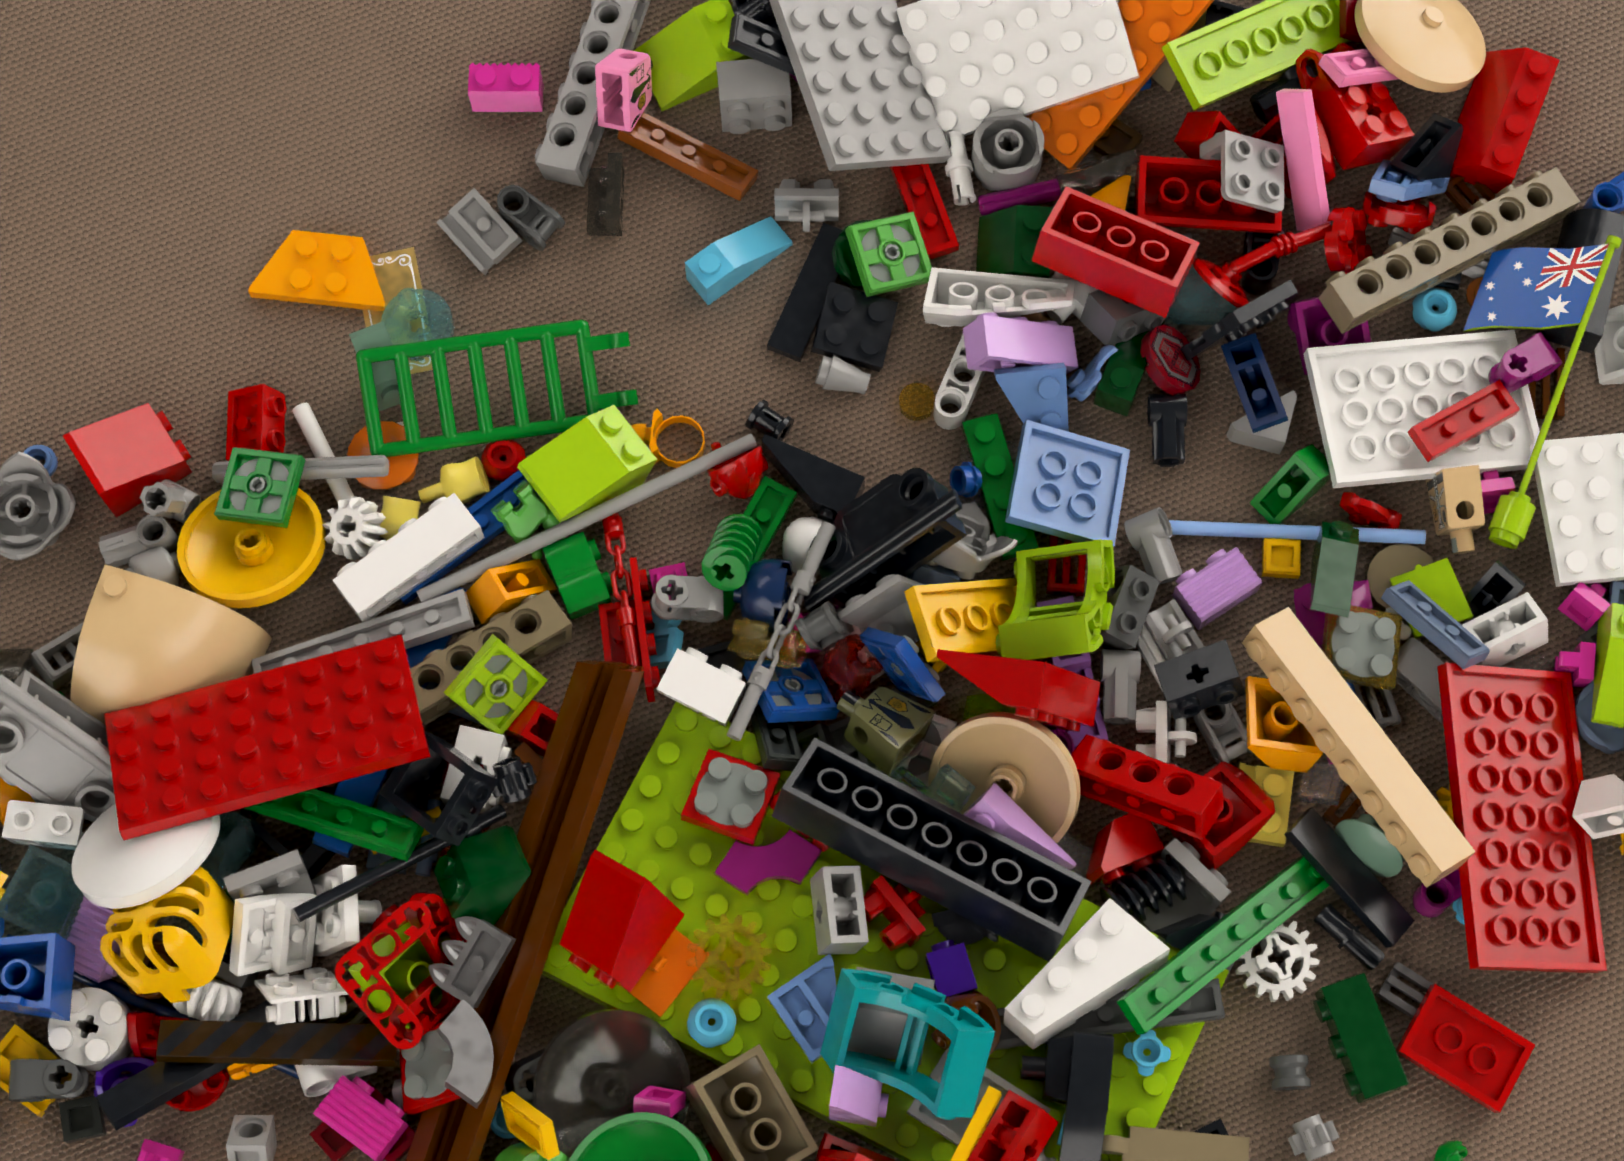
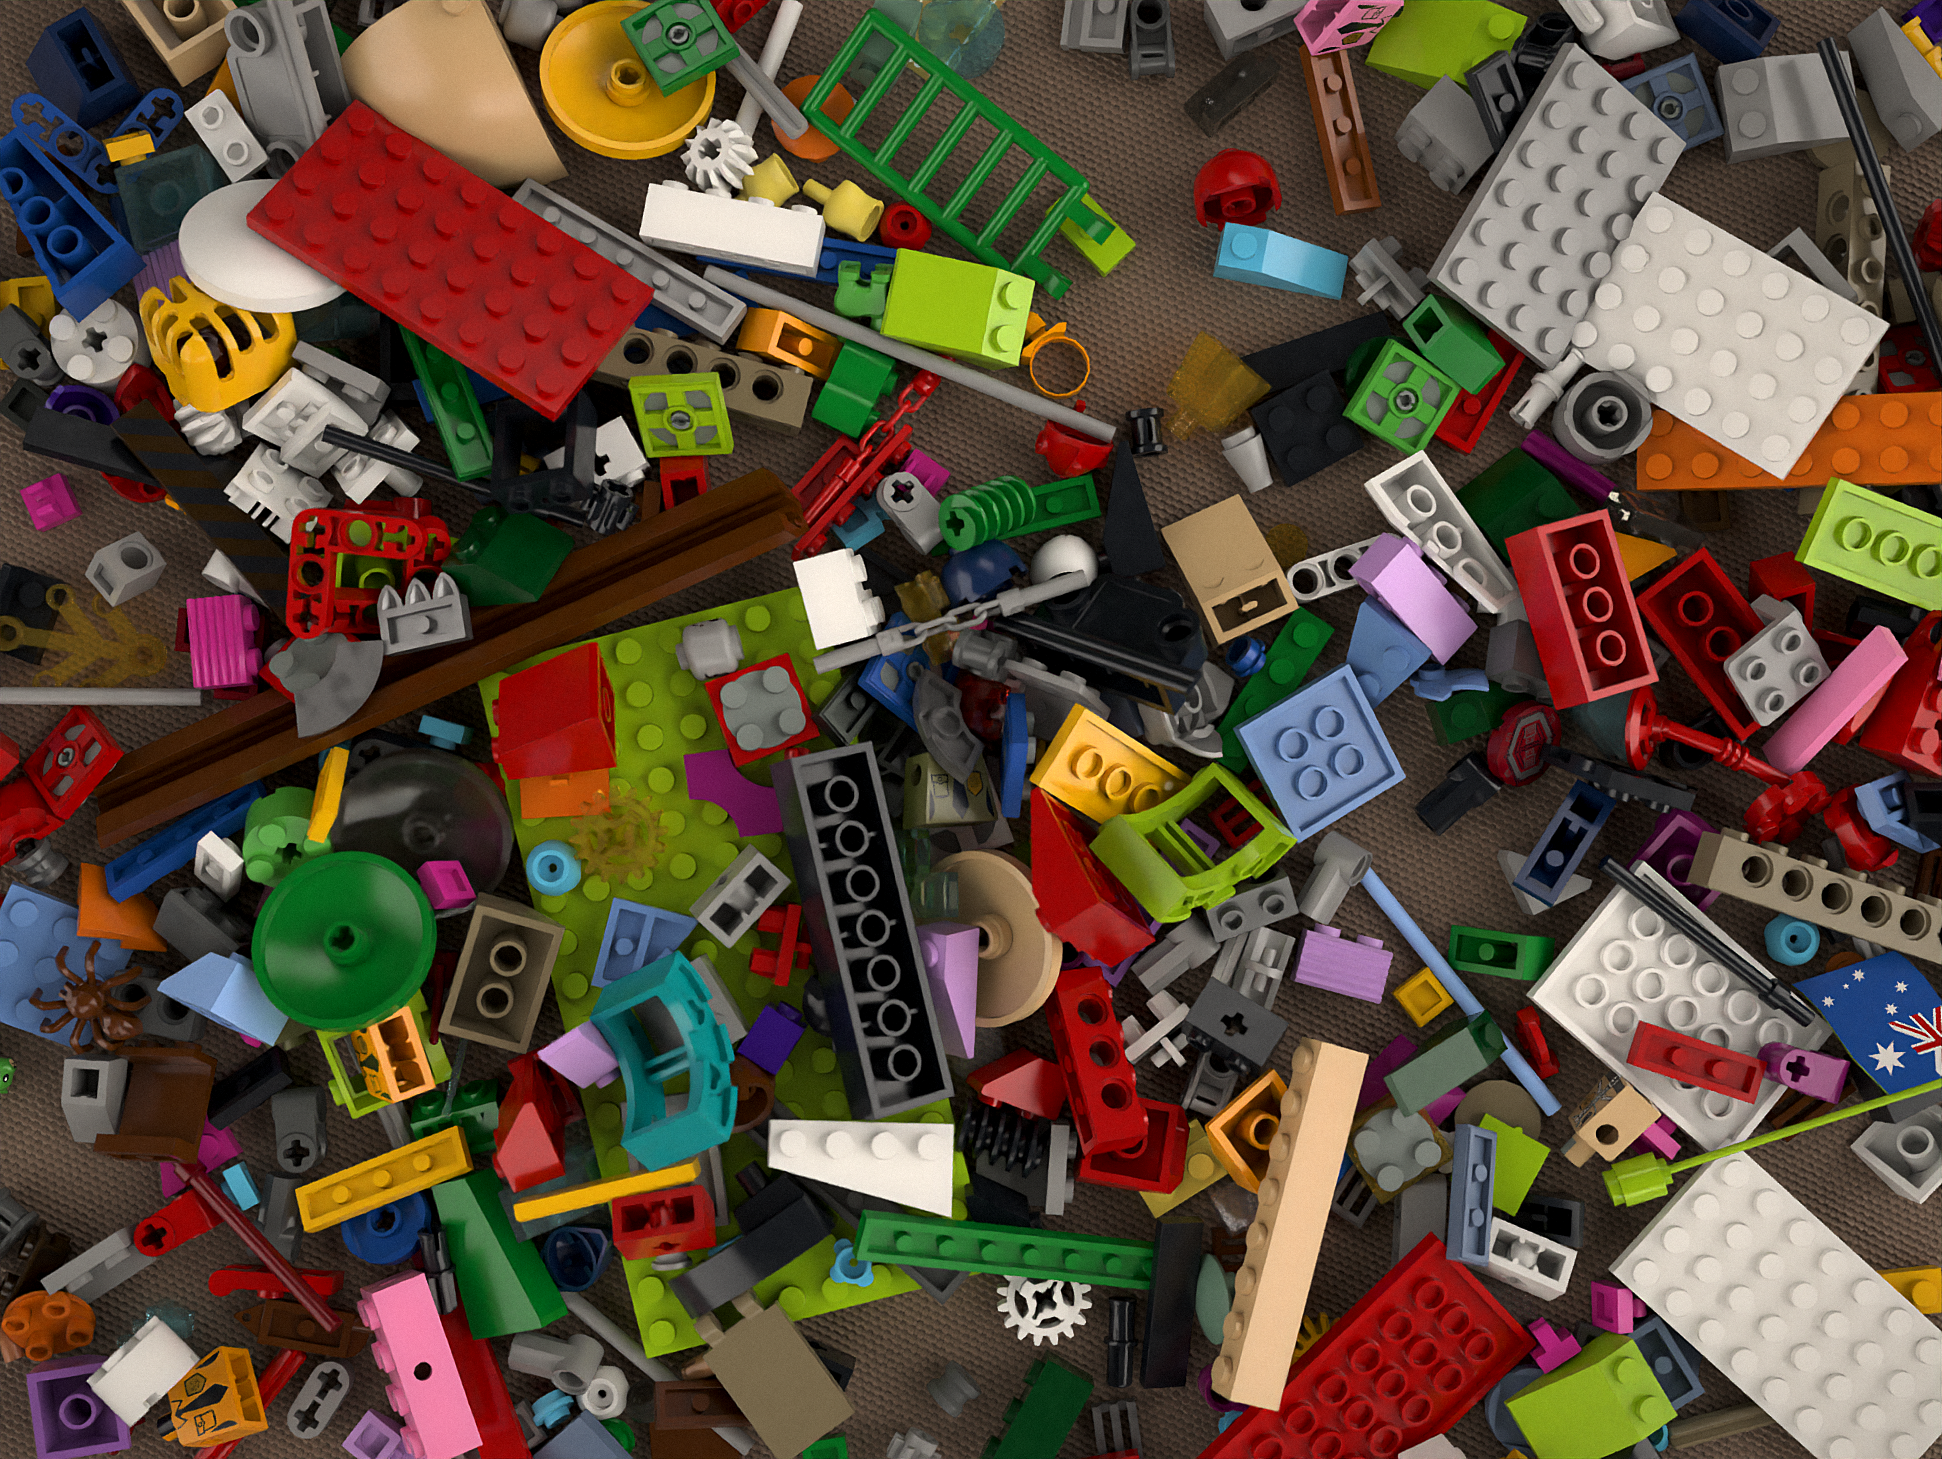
camera: 50 degrees right, 15 degrees up
none -> medium azure plate [418,715,475,750]
none -> light grey head [675,617,745,681]
none -> flat silver tile [913,668,985,784]
none -> lime plate [1045,193,1136,277]
none -> tan slope [1159,494,1299,648]
none -> clear yellow torso [1165,330,1272,441]
none -> red cylinder [1193,148,1282,231]
none -> green slope [1402,293,1506,395]
none -> black bar [1598,855,1815,1027]

